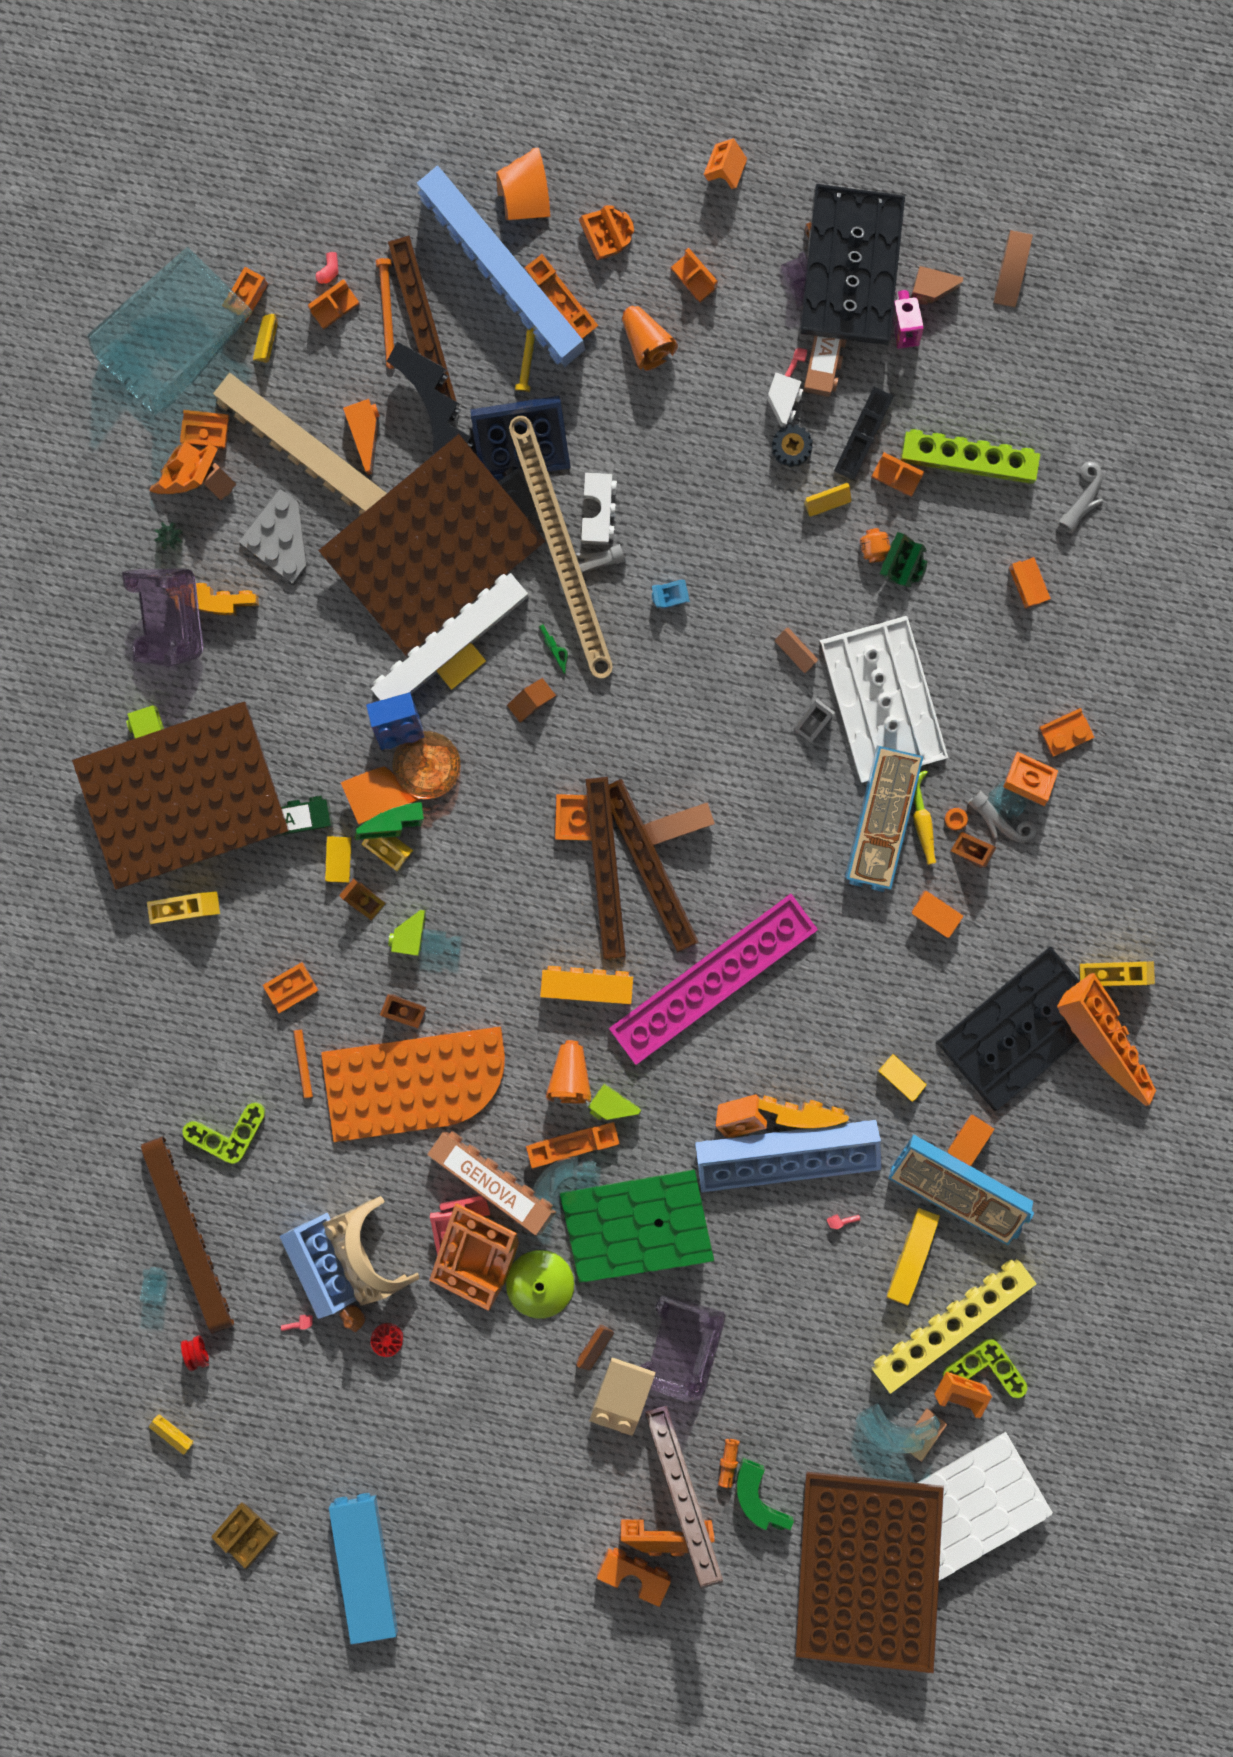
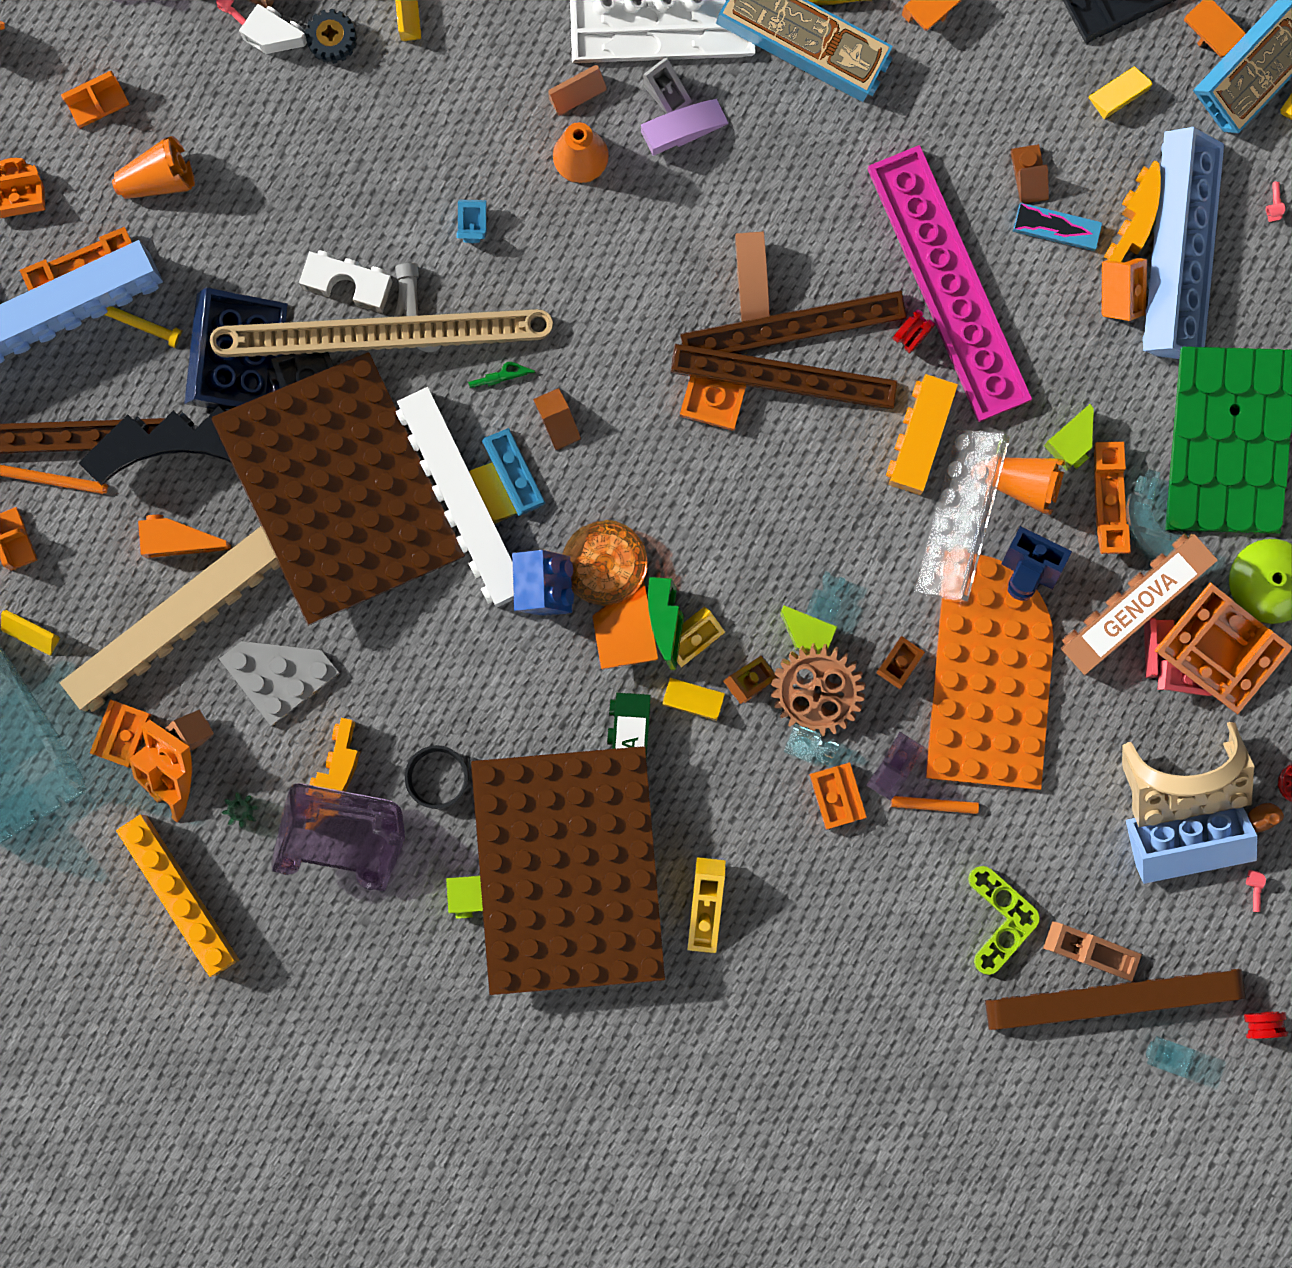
camera: 75 degrees left, 5 degrees down
none -> light orange brick [116,814,239,977]
none -> black tyre [405,745,468,809]
none -> dark azure tile [482,428,545,516]
none -> orange cone [553,122,609,183]
none -> lavender slope [641,99,728,156]
none -> nougat gear [771,643,865,736]
none -> clear light blue plate [784,724,839,767]
none -> clear purple slope [867,732,924,801]
none -> red wheel [892,309,935,354]
none -> clear plate [915,429,1010,602]
none -> dark blue brick [1001,526,1072,601]
none -> dark orange slope [1010,144,1049,204]
none -> tile [1013,203,1102,251]
none -> nougat slope [1043,921,1142,981]

